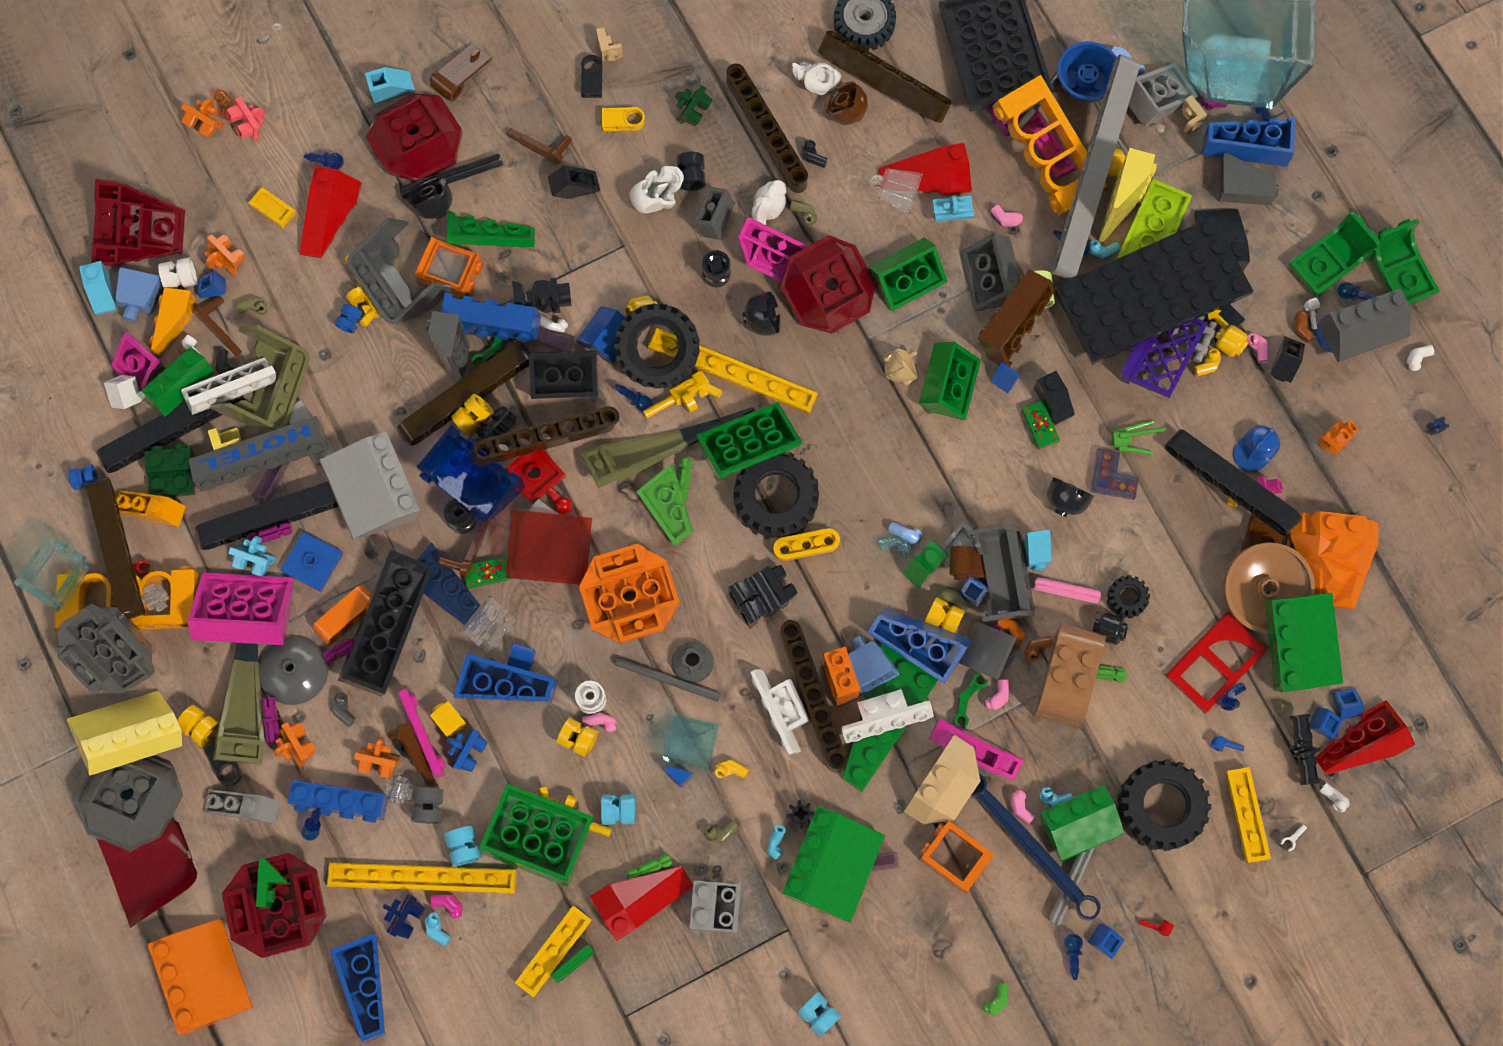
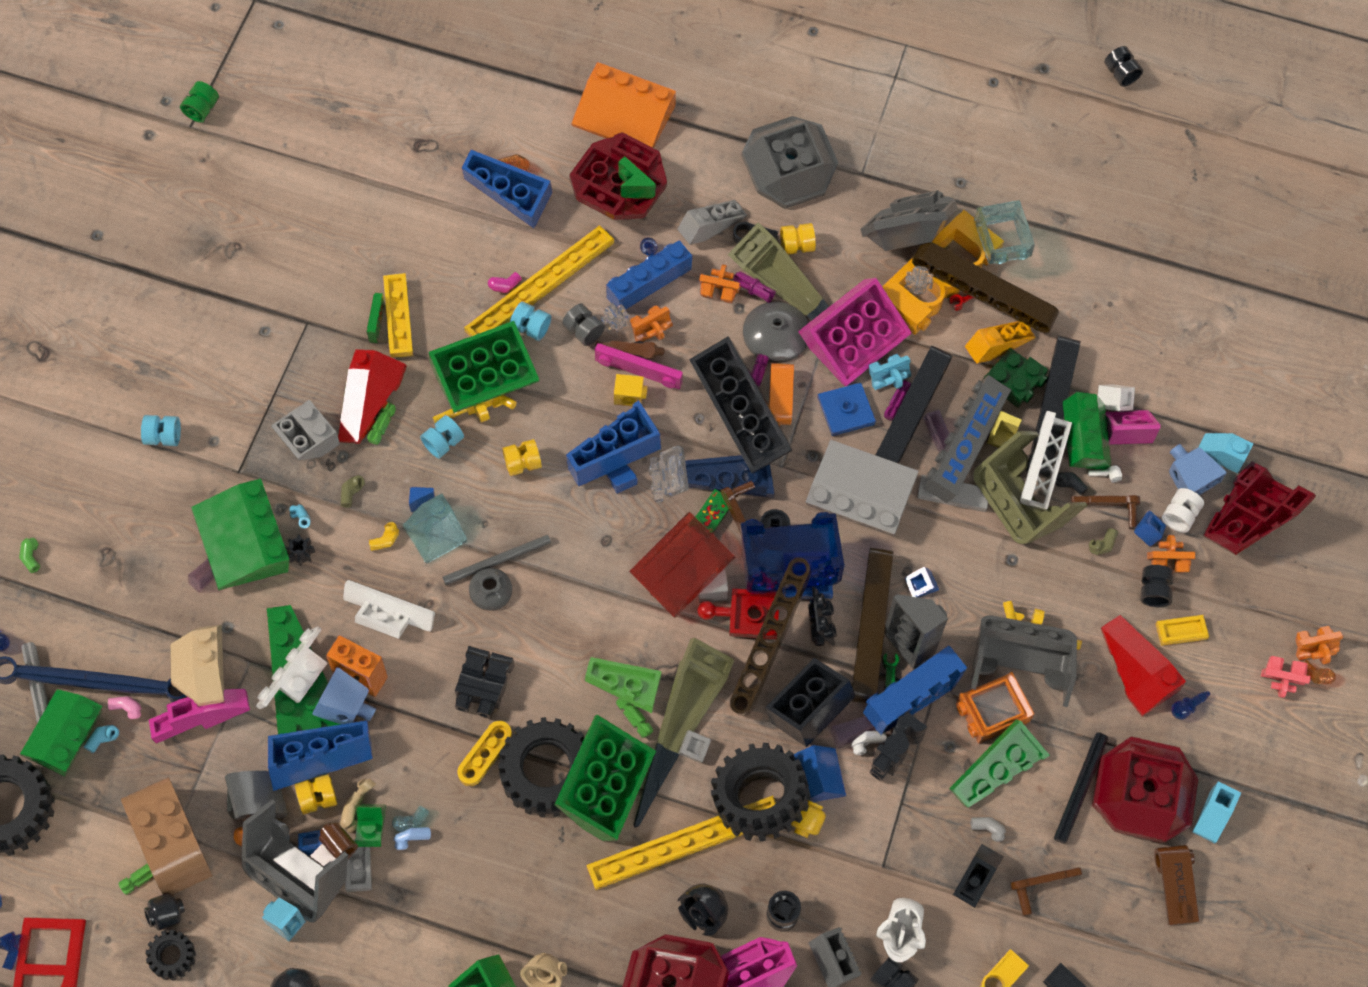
camera: 135 degrees right, 10 degrees down
light yellow slope [67,691,182,776] -> none
blue wheel [69,464,98,490] -> none
dark red piece [98,821,197,928] -> none
light orange slope [149,287,196,357] -> none
dark grey arm [332,692,356,727] -> none
blue wheel [334,304,363,334] -> none
clear blue hips [382,894,425,939] -> none
black cylinder [408,178,453,219] -> none
medium azure arm [425,912,451,947] -> none
blue hips [446,729,488,772] -> none
yellow wheel [452,394,494,436] -> none
white wheel [575,681,607,715] -> none
orange piece [579,543,680,644] -> none
bright pink arm [582,713,617,733] -> none
clear blue bar [615,384,653,413] -> none
yellow piece [643,371,722,419] -> none
dark brown beam [780,620,847,773] -> none
orange window [919,820,994,894] -> none
olive arm [936,588,969,611] -> none
green piece [953,673,988,728] -> none
bright pink arm [985,680,1009,710] -> none
dark orange arm [1024,636,1053,662] -> none
bright pink axle [1034,577,1101,603] -> none
none -> tan arm [340,779,376,833]
none -> clear orange arm [498,154,530,171]
none -> light grey plate [678,730,711,763]
none -> slope [904,567,939,598]
none -> light grey arm [970,817,1006,842]
none -> black wheel [1140,565,1174,608]

